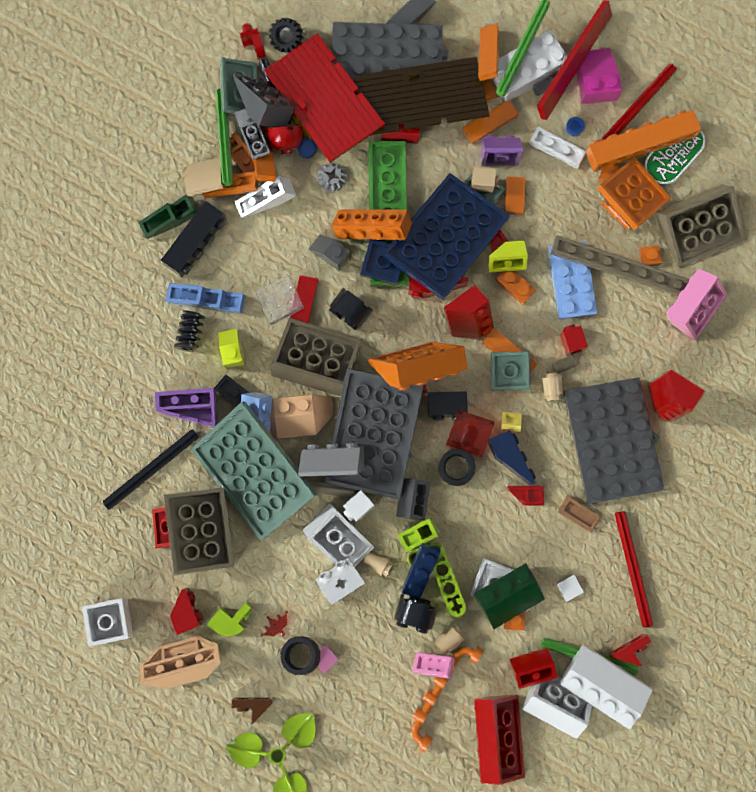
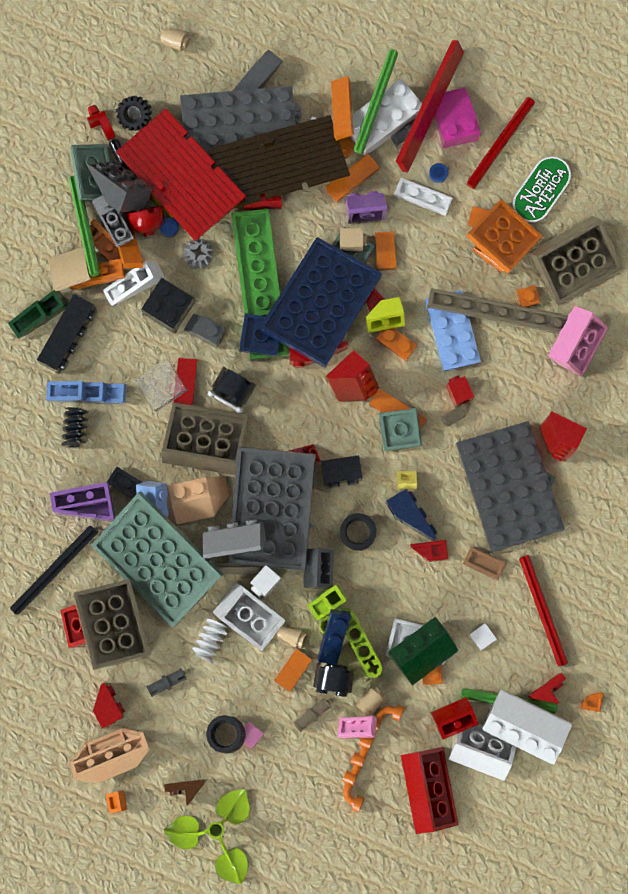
camera: 10 degrees left, 0 degrees up
white brick [82,598,134,647] -> none
lime brick [207,602,253,636] -> none
neon yellow slope [218,328,245,369] -> none
clear red piece [261,611,288,637] -> none
white brick [315,558,364,605] -> none
orange brick [331,209,412,240] -> none
orange slope [368,341,467,390] -> none
clear red tile [446,410,495,457] -> none
tan brick [542,373,563,401] -> none
orange brick [586,110,702,172] -> none
none -> orange plate [106,790,128,814]
none -> black brick [141,278,195,334]
none -> dark grey pin [146,668,187,697]
none -> white piece [192,619,229,663]
none -> white hinge [208,390,243,414]
none -> orange tile [274,649,312,692]
none -> dark tan pin [293,698,331,732]
none -> orange tile [580,692,603,712]

